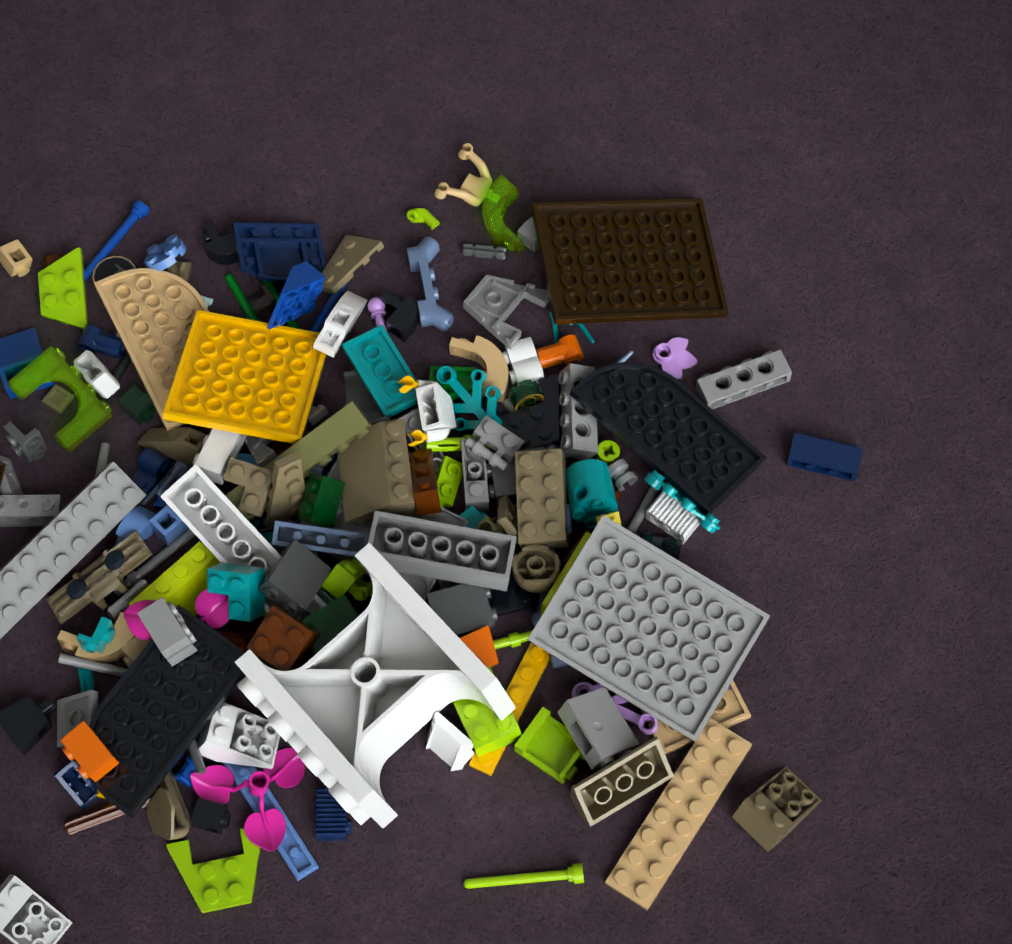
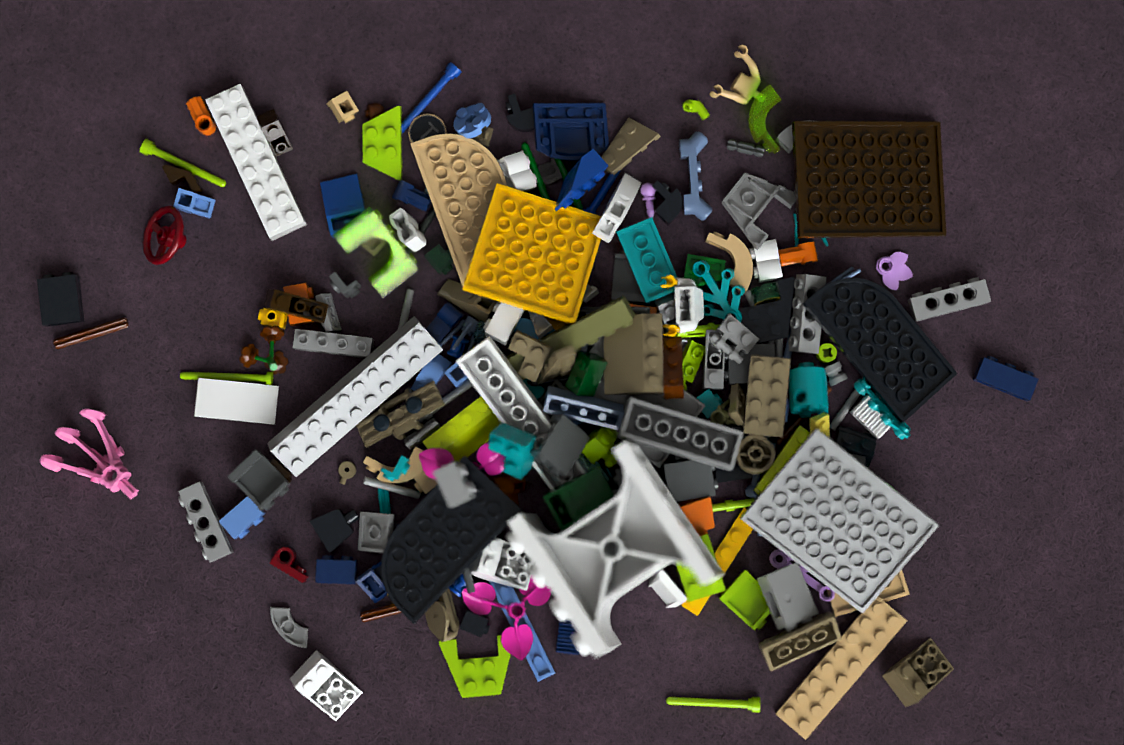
camera: 10 degrees right, 20 degrees up
orange brick [60,721,119,782] -> none
reddish brown brick [246,606,321,671] -> none
none -> dark blue brick [316,555,358,584]
none -> dark tan piece [338,461,356,485]
none -> white brick [498,151,537,192]

